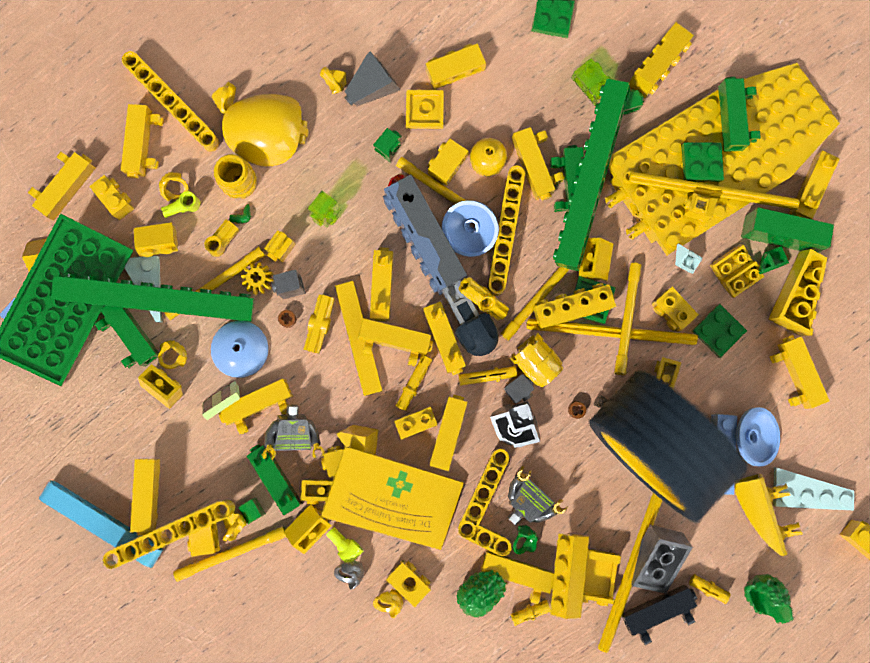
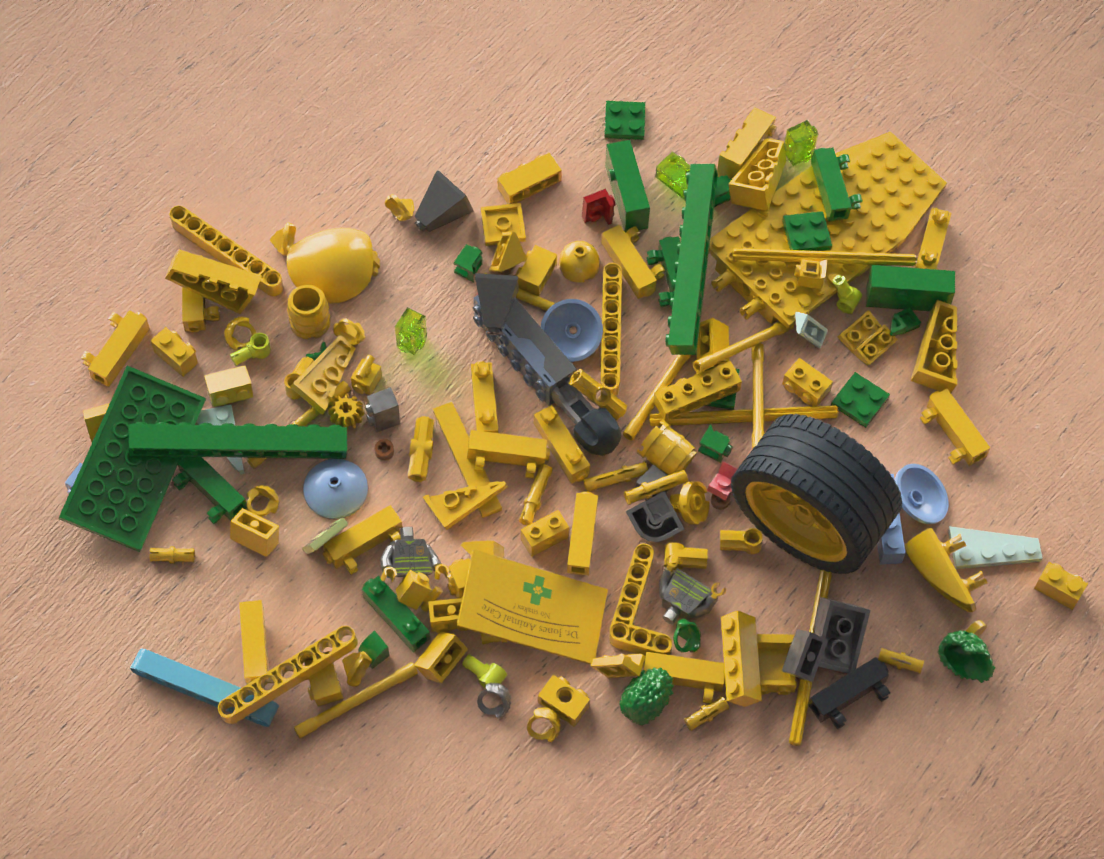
camera: 10 degrees left, 20 degrees down
none -> yellow pin [149,546,195,564]
none -> yellow wedge [165,249,262,314]
none -> yellow wing [290,335,356,415]
none -> yellow piece [333,319,366,346]
none -> yellow brick [395,570,442,612]
none -> yellow wing [423,481,508,530]
none -> dark grey slope [475,273,519,335]
none -> yellow slope [489,231,528,272]
none -> red bracket [582,188,616,225]
none -> yellow bracket [591,654,645,678]
none -> green brick [605,140,650,232]
none -> yellow pin [624,469,688,505]
none -> yellow piece [664,543,708,570]
none -> yellow tile [669,481,710,525]
none -> yellow piece [693,322,794,373]
none -> green window [698,424,733,463]
none -> coral slope [707,461,737,501]
none -> yellow piece [720,528,763,555]
none -> yellow wedge [729,138,787,211]
none -> flat silver brick [782,629,828,682]
none -> clear neon green brick [784,120,818,166]
none -> neon yellow pin [832,275,862,314]
none -> yellow tile [966,620,987,637]

